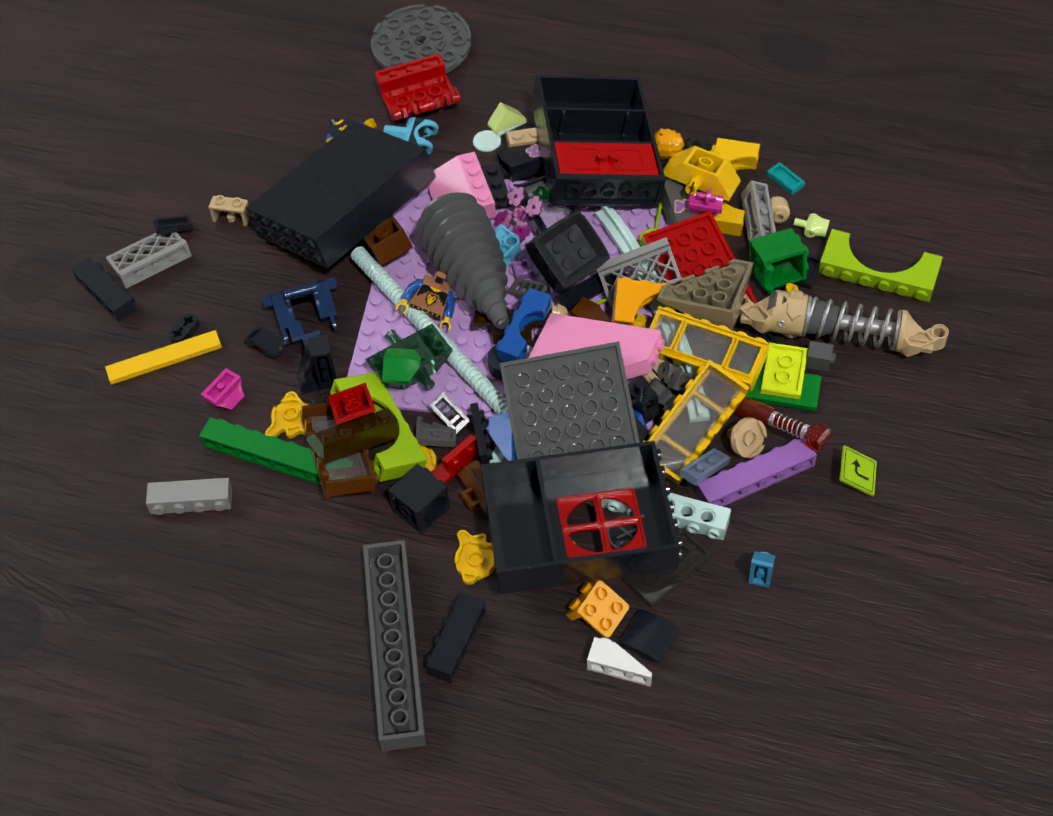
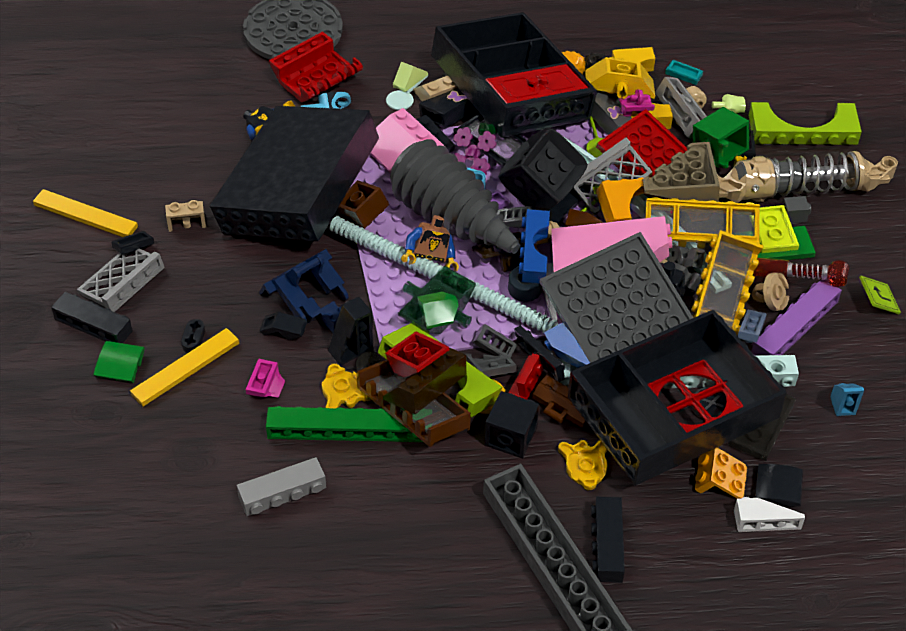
camera: 25 degrees left, 5 degrees down
none -> yellow tile [33,189,138,237]
none -> green slope [93,341,145,383]

